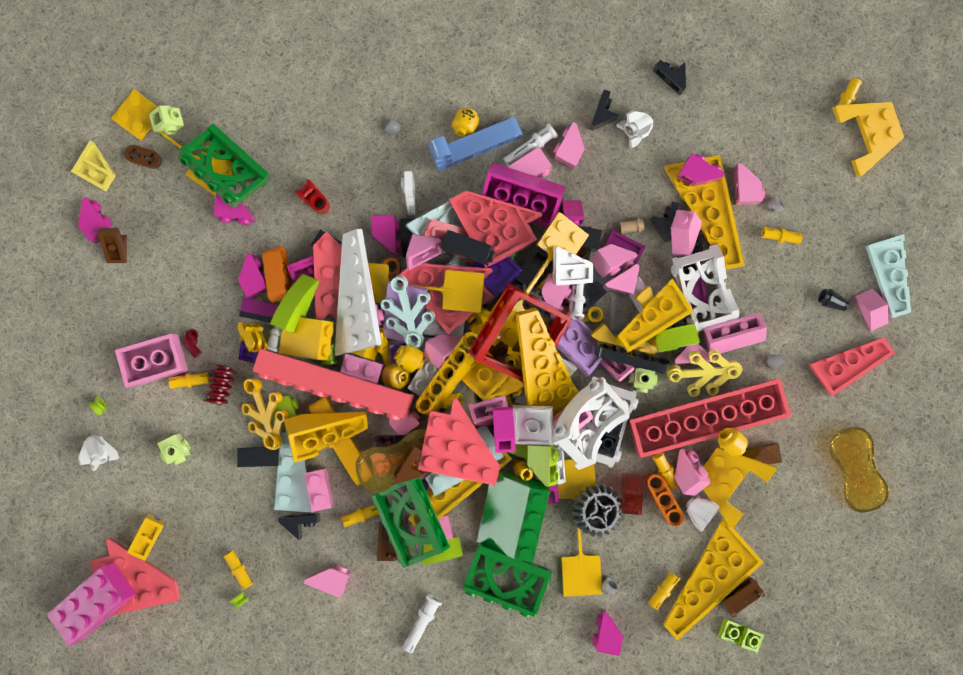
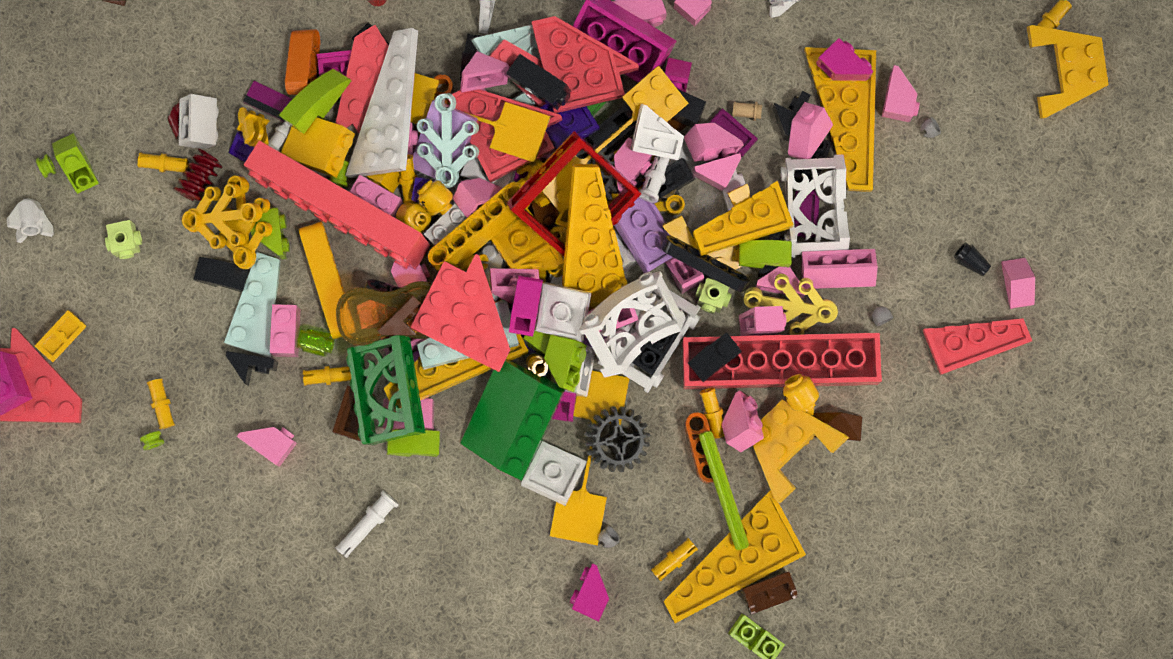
camera: 15 degrees right, 5 degrees down
bright pink brick [115,333,188,388] -> none
dark pink slope [238,253,267,299] -> none
yellow wedge [284,412,368,463] -> none
dark pink slope [371,215,401,256] -> none
green fence [463,543,552,618] -> none
clear red slope [620,472,645,515] -> none
white brick [685,497,720,532] -> none
yellow pin [761,226,803,245] -> none
clear yellow plate [829,427,889,513] -> none
light aqua wing [865,234,911,318] -> none
none -> lime slope [52,133,99,194]
none -> white brick [179,94,219,149]
none -> yellow plant [182,184,263,249]
none -> clear neon green brick [297,328,335,357]
none -> white plate [521,441,587,506]
none -> black slope [688,332,742,382]
none -> lime axle [699,431,749,550]
none -> bright pink slope [739,306,787,336]

